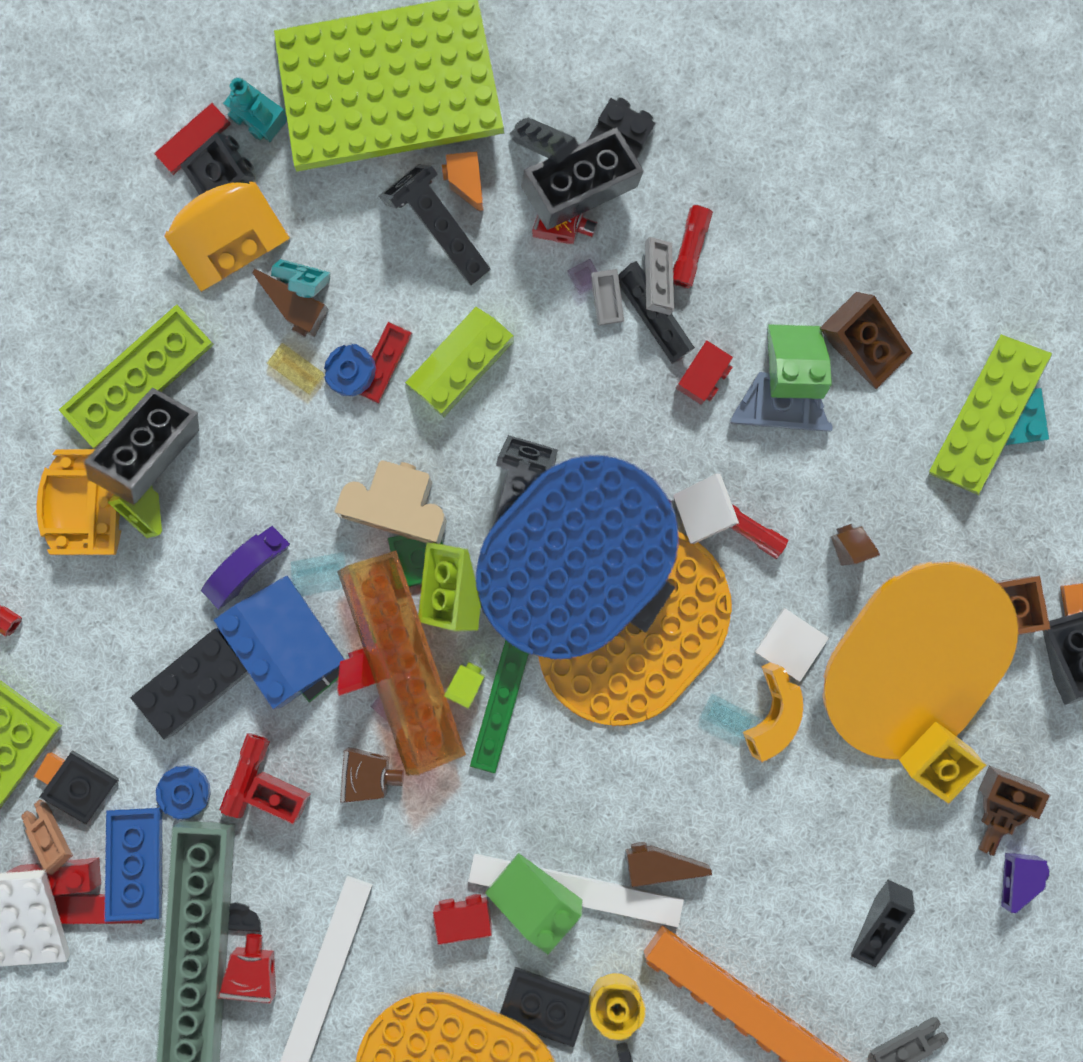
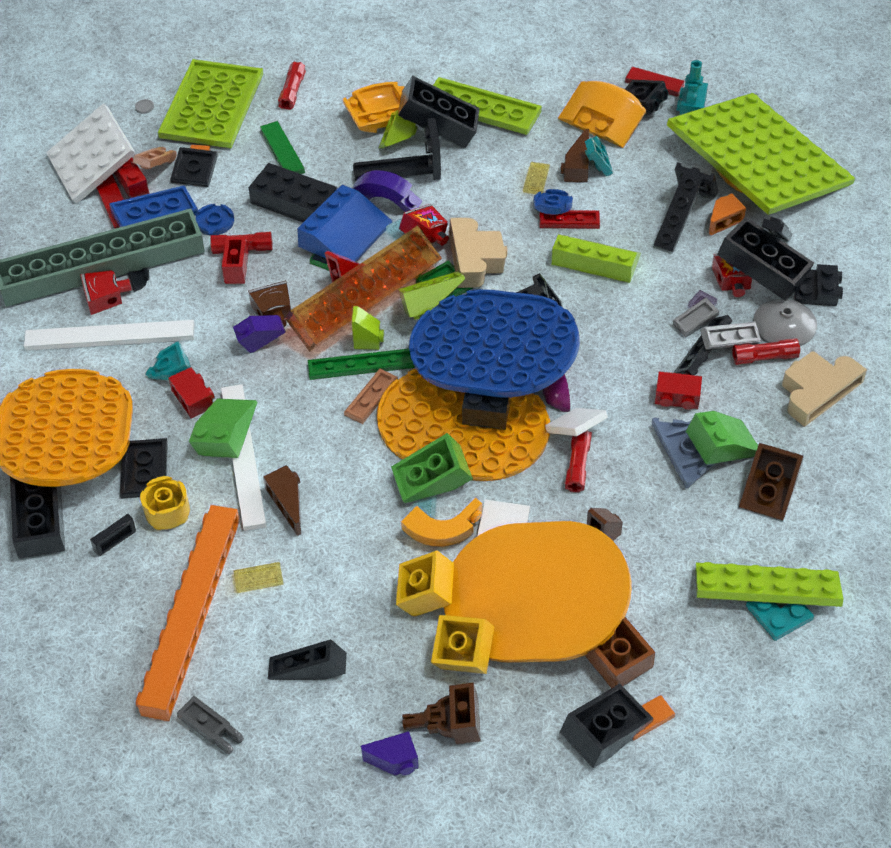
camera: 70 degrees right, 35 degrees down
none -> teal plate [145,341,191,380]
none -> dark purple slope [233,315,286,353]
none -> clear yellow tile [233,562,284,593]
none -> green tile [260,121,305,174]
none -> nougat tile [344,369,398,424]
none -> black bracket [353,118,441,182]
none -> bright green slope [391,433,473,503]
none -> yellow brick [396,550,454,617]
none -> red torso [399,204,449,246]
none -> light grey dish [753,299,817,346]
none -> tan brick [782,351,867,427]

